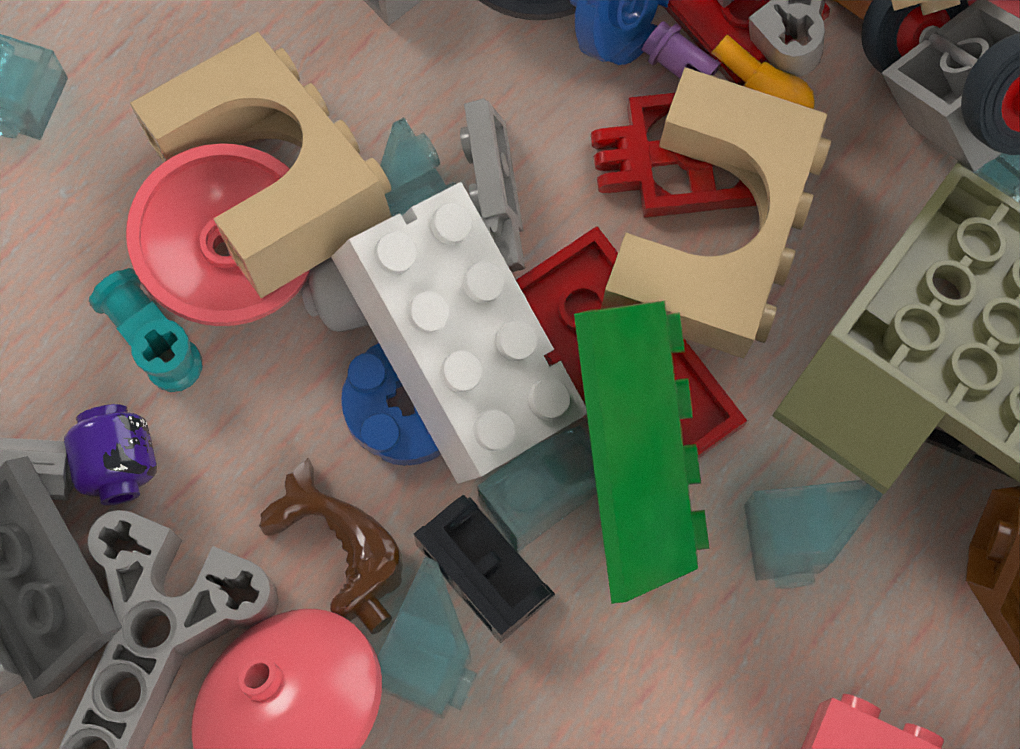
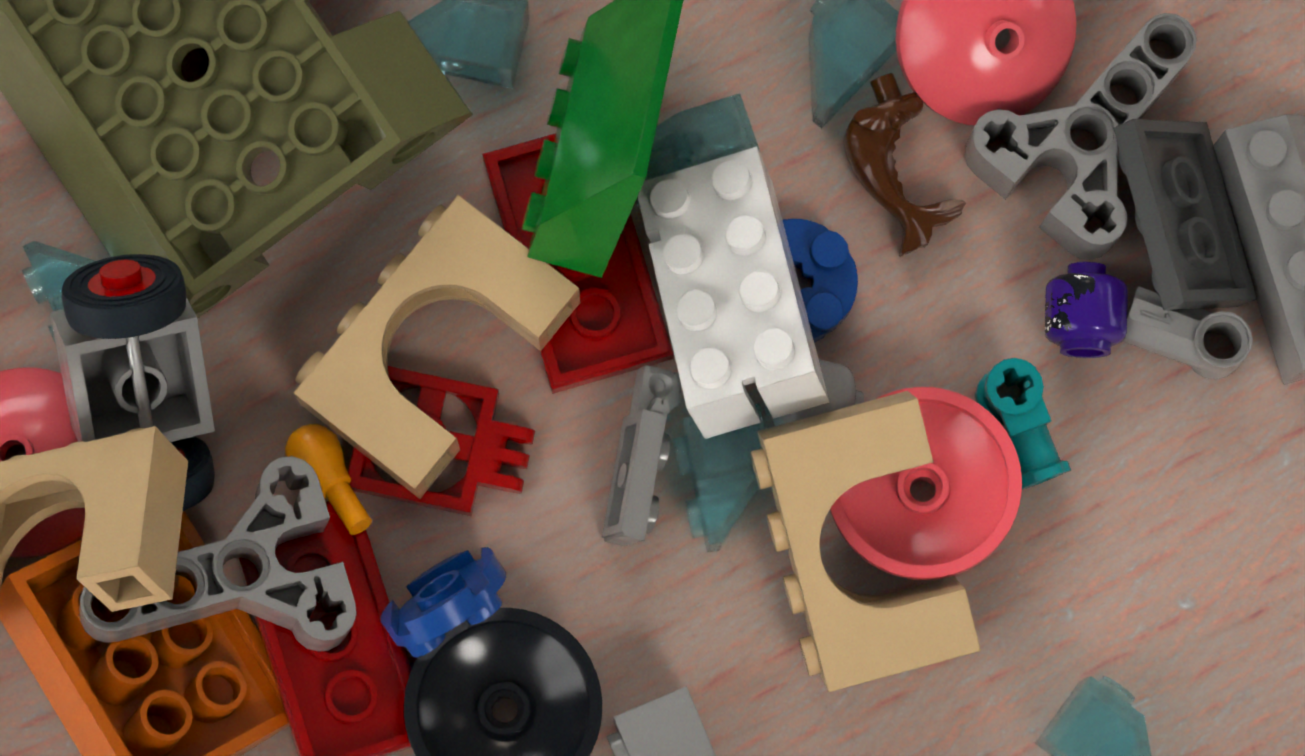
camera: 165 degrees left, 5 degrees up
black hinge [413,495,555,643] -> none
medium lavender pin [642,21,722,79] -> none

